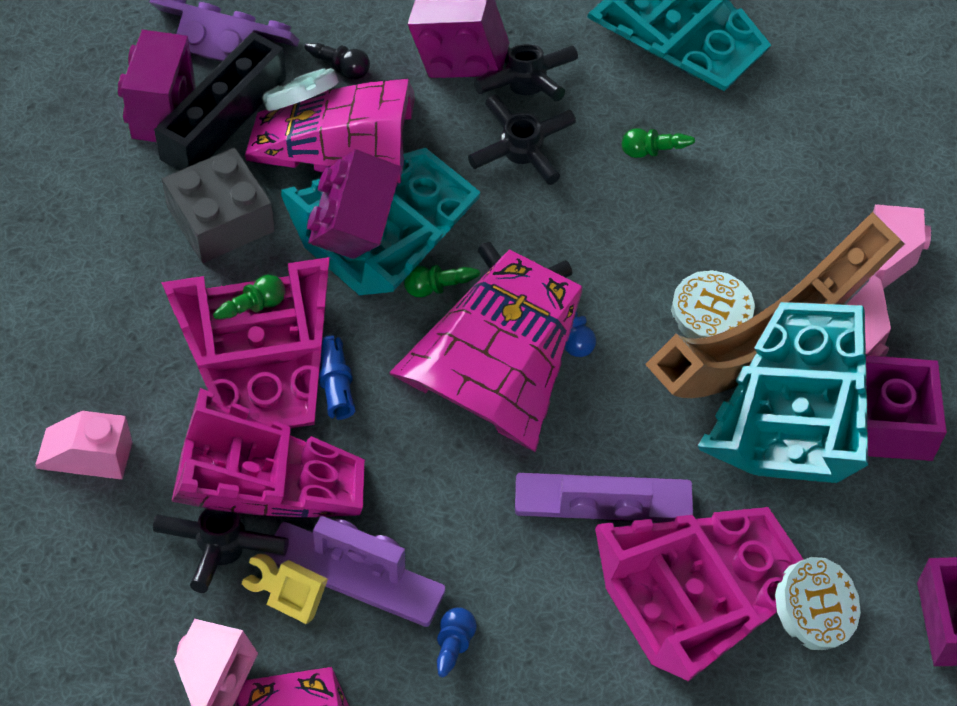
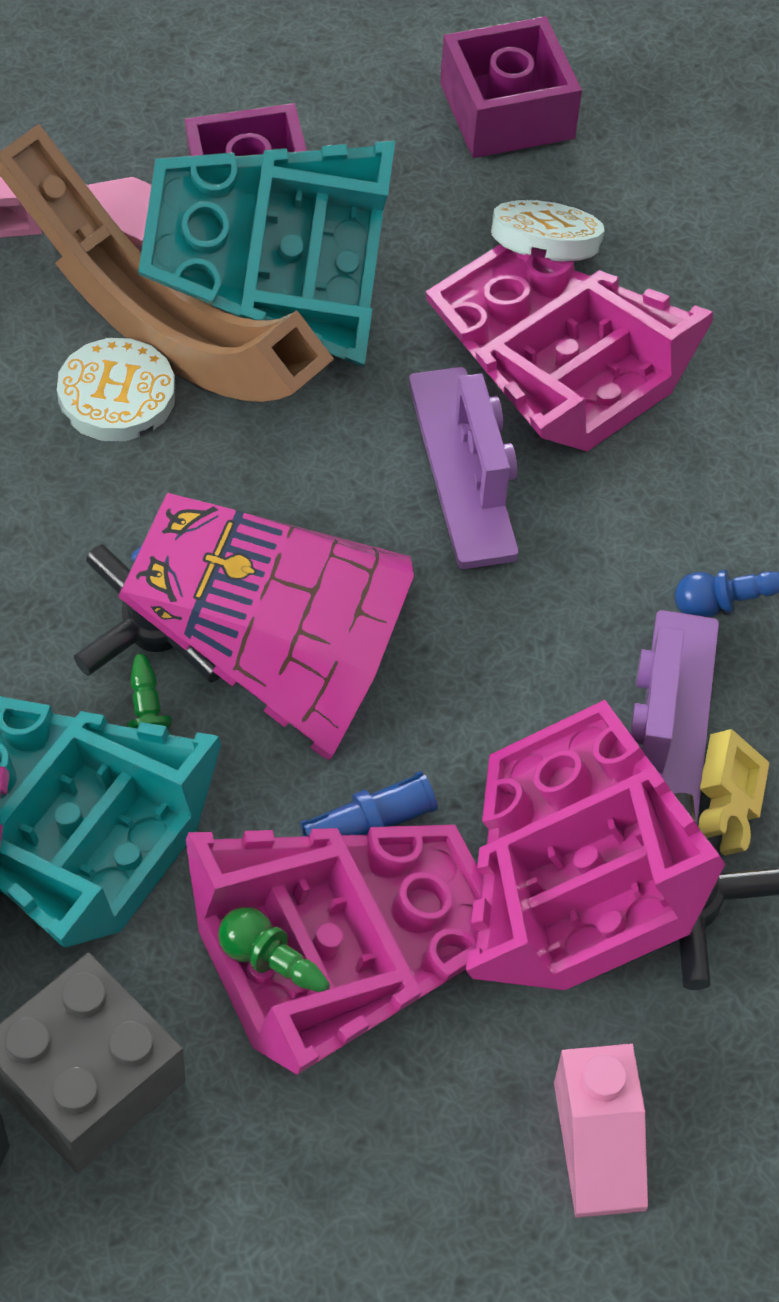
camera: 105 degrees left, 0 degrees up
magenta brick [307,149,401,259] -> none

